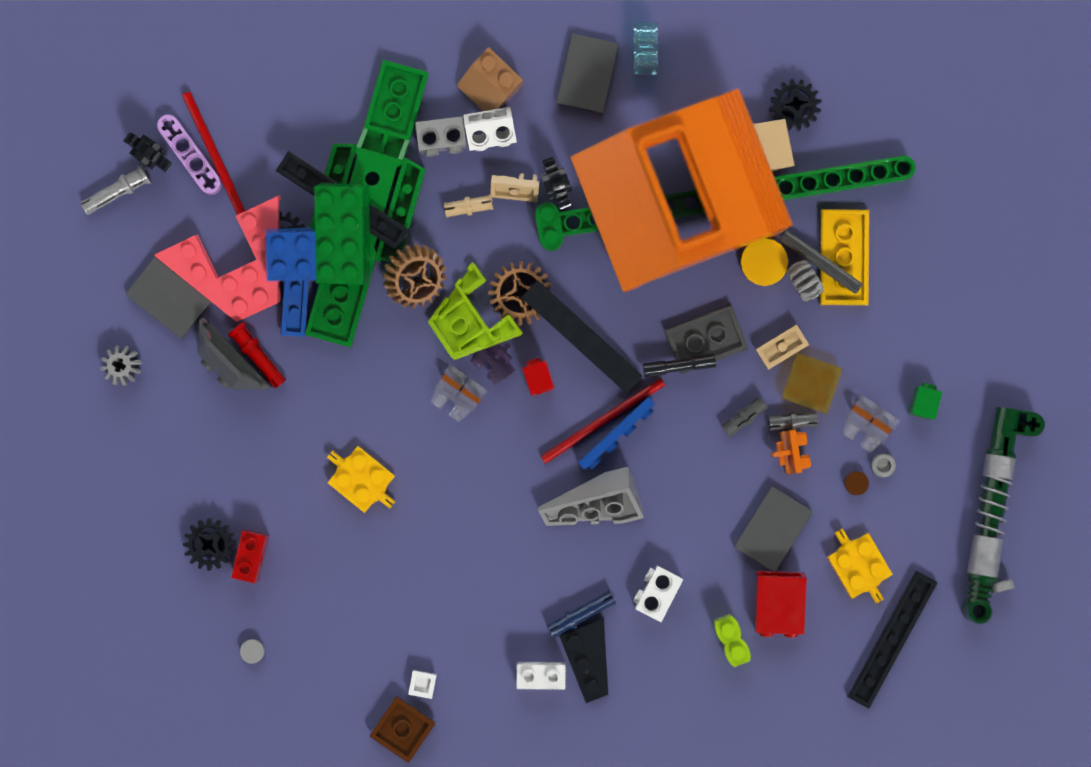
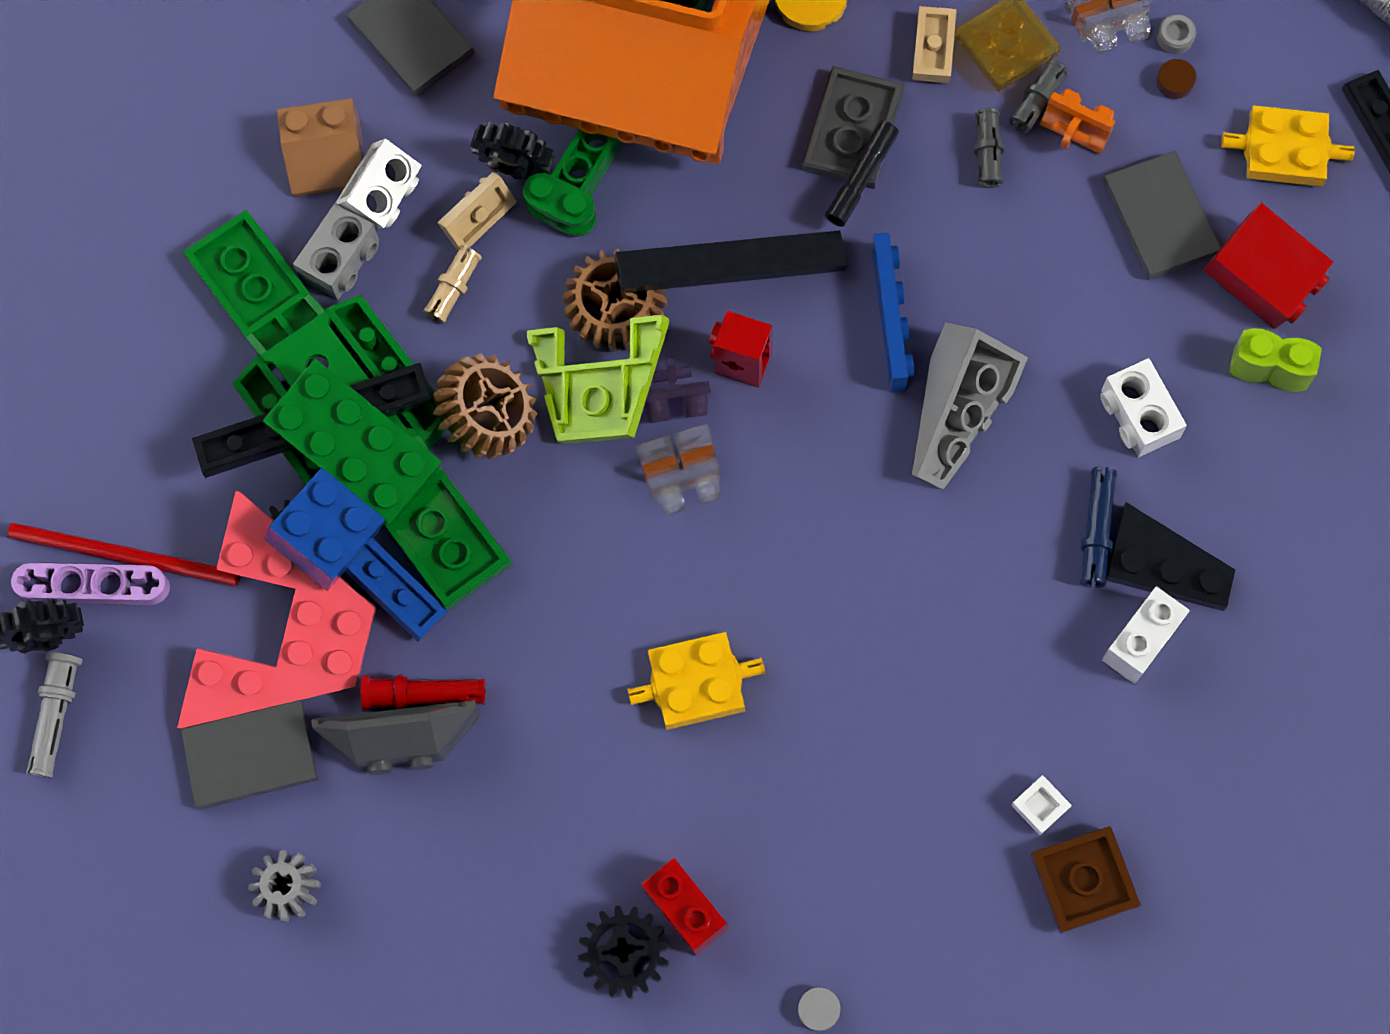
camera: 55 degrees left, 15 degrees down
red piece [541,378,665,464] -> none

